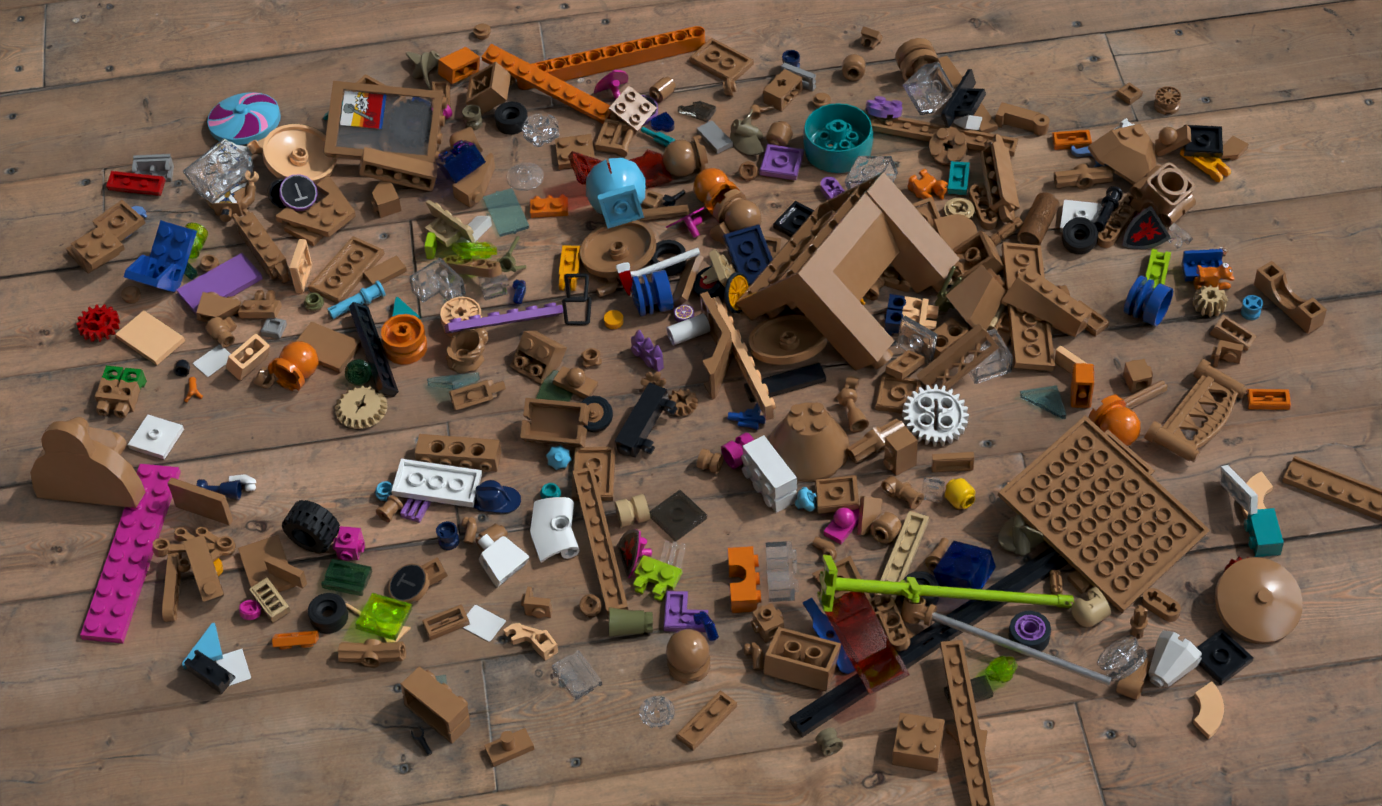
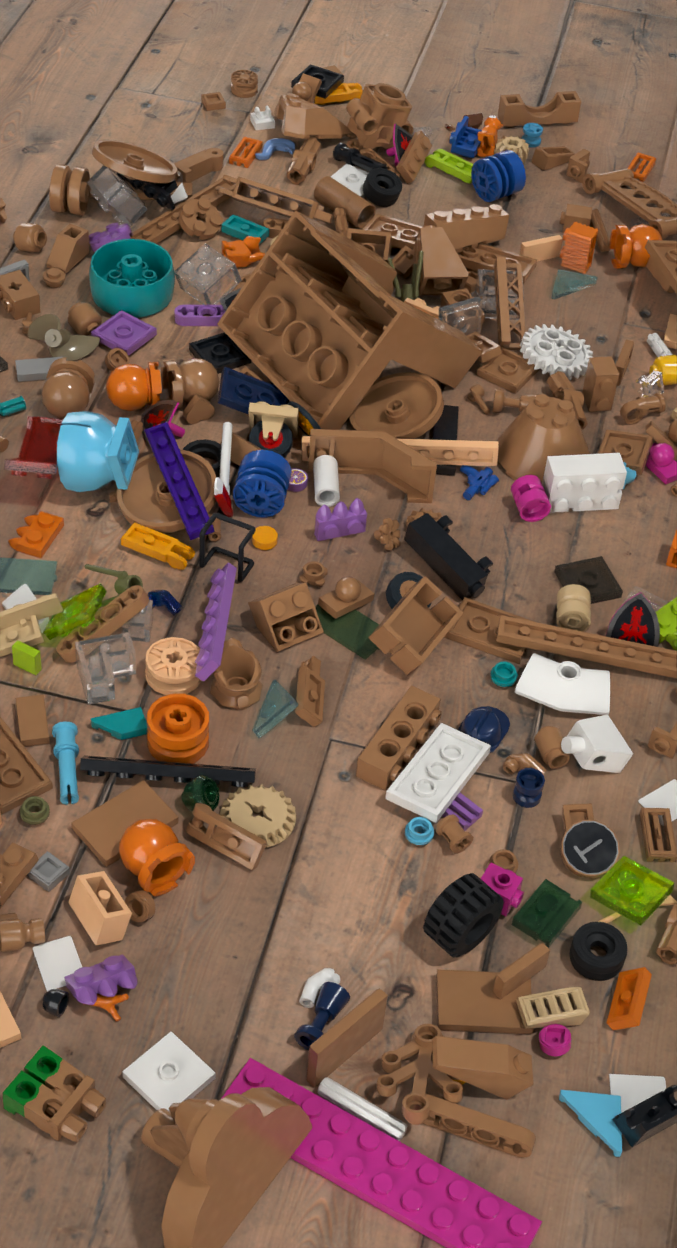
camera: 75 degrees left, 5 degrees down
medium azure piece [546,445,571,470] -> none
medium nougat wheel [697,448,724,474] -> none
none -> medium nougat slope [46,224,90,274]
none -> medium lavender plate [64,954,138,1005]
none -> medium nougat dish [92,139,177,183]
none -> dark purple tile [144,422,215,540]
none -> medium nougat plate [186,803,267,870]
none -> white axle [317,1077,407,1141]
none -> medium nougat plate [396,130,432,184]
none -> reddish brown tile [463,113,483,129]
none -> medium nougat plate [488,849,518,874]
none -> white axle [647,333,673,357]

